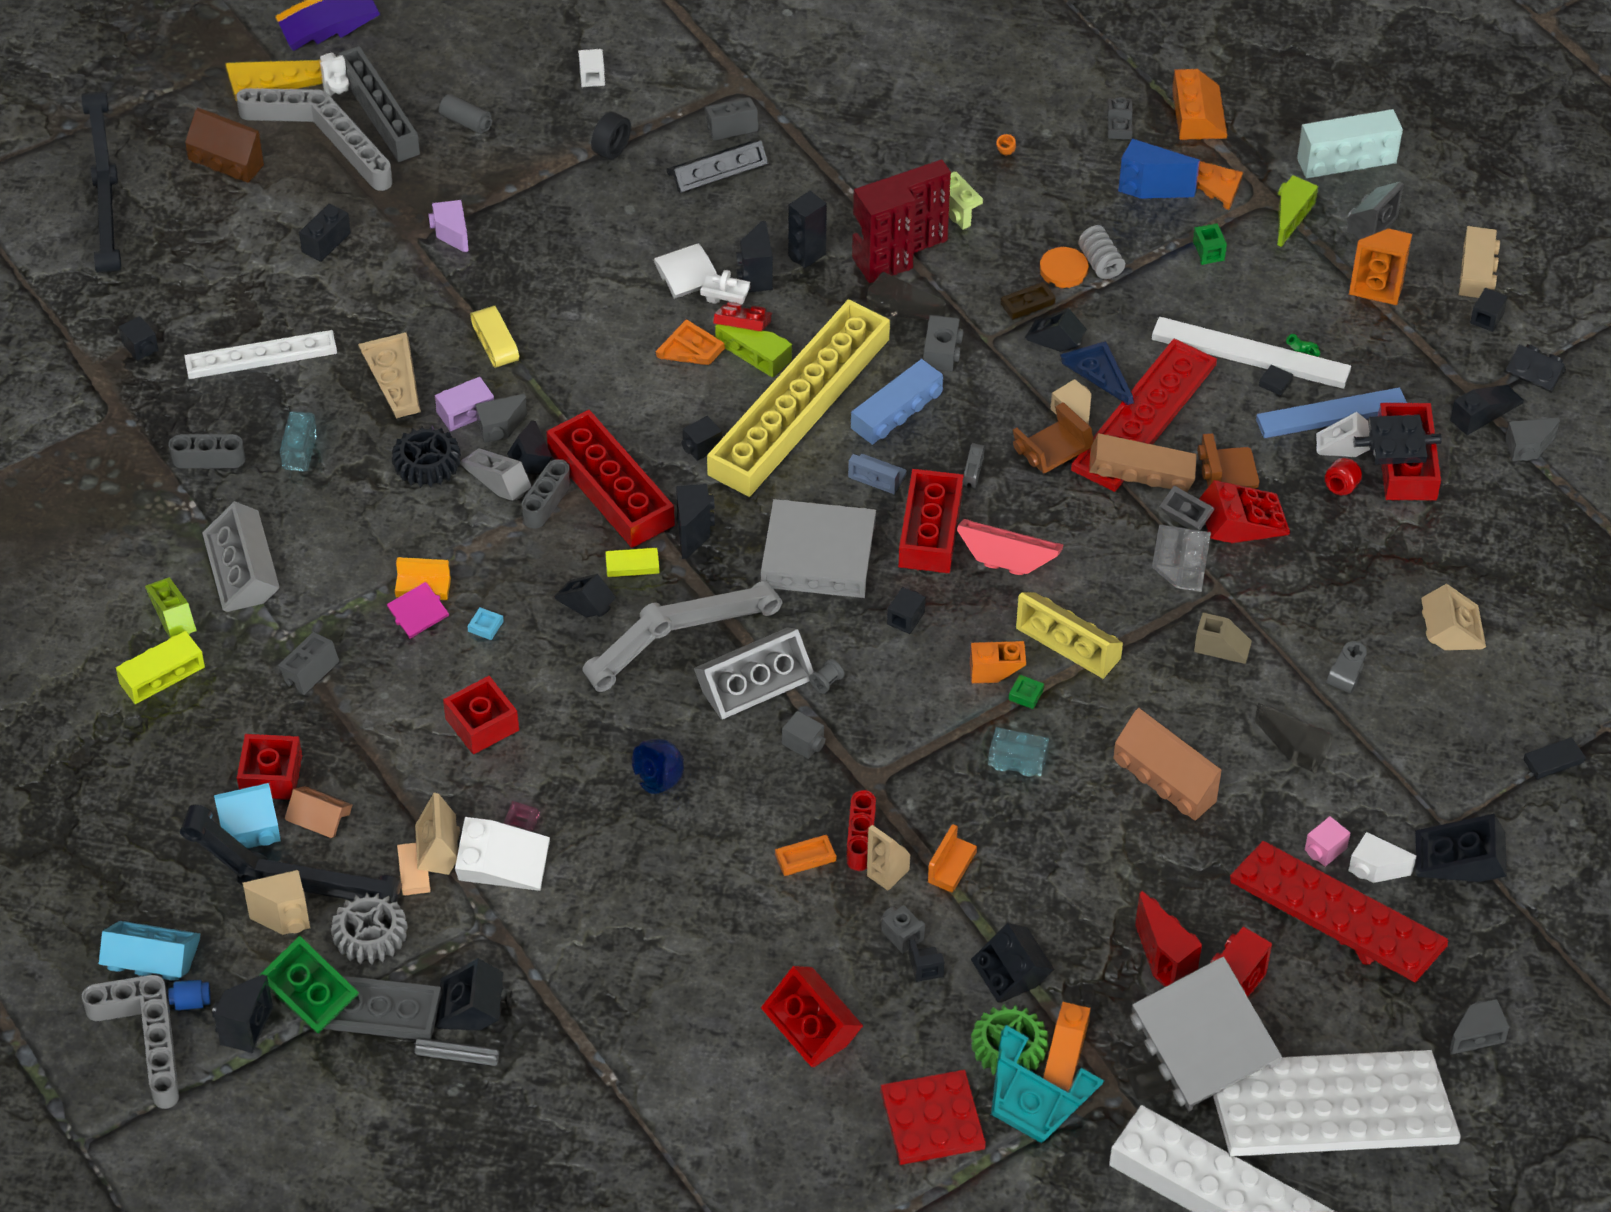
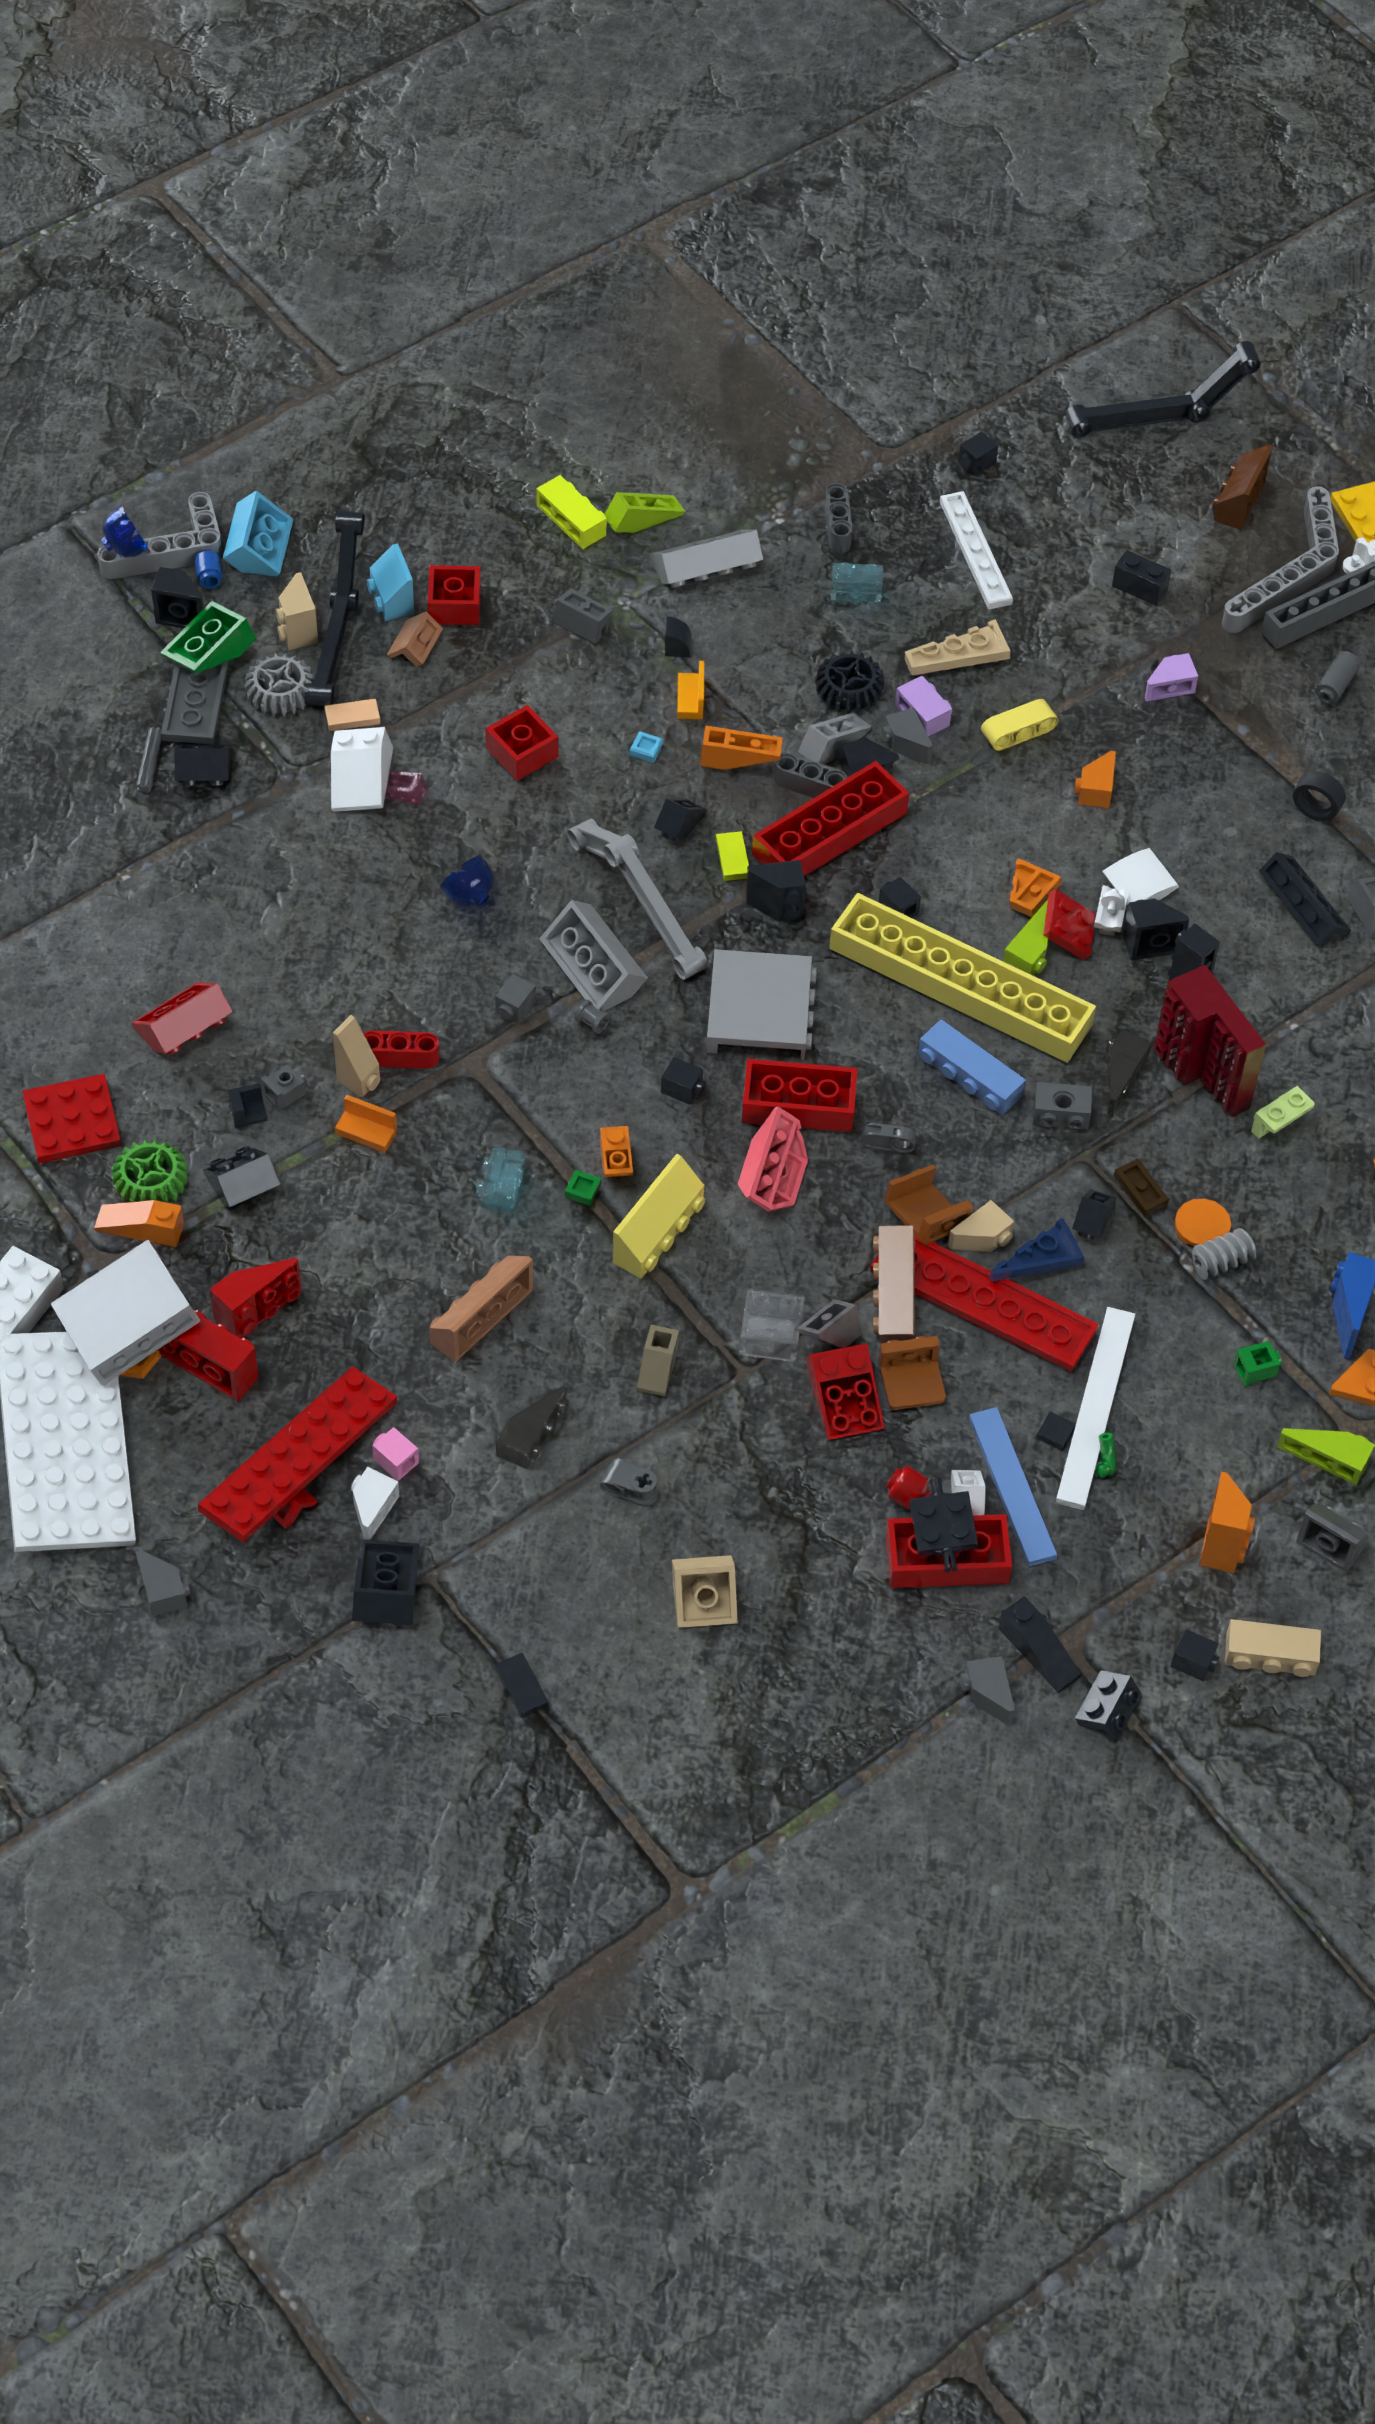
camera: 85 degrees right, 5 degrees up
dark pink piece [387,582,449,639] -> none
tan slope [415,793,460,875] -> none
orange tile [775,834,836,876] -> none
sand blue panel [848,454,907,494] -> none
teal wing [991,1025,1104,1143] -> none
none -> clear blue cylinder [101,505,149,558]
none -> black brick [665,616,691,658]
none -> orange slope [699,726,783,770]
none -> orange slope [1074,751,1116,808]

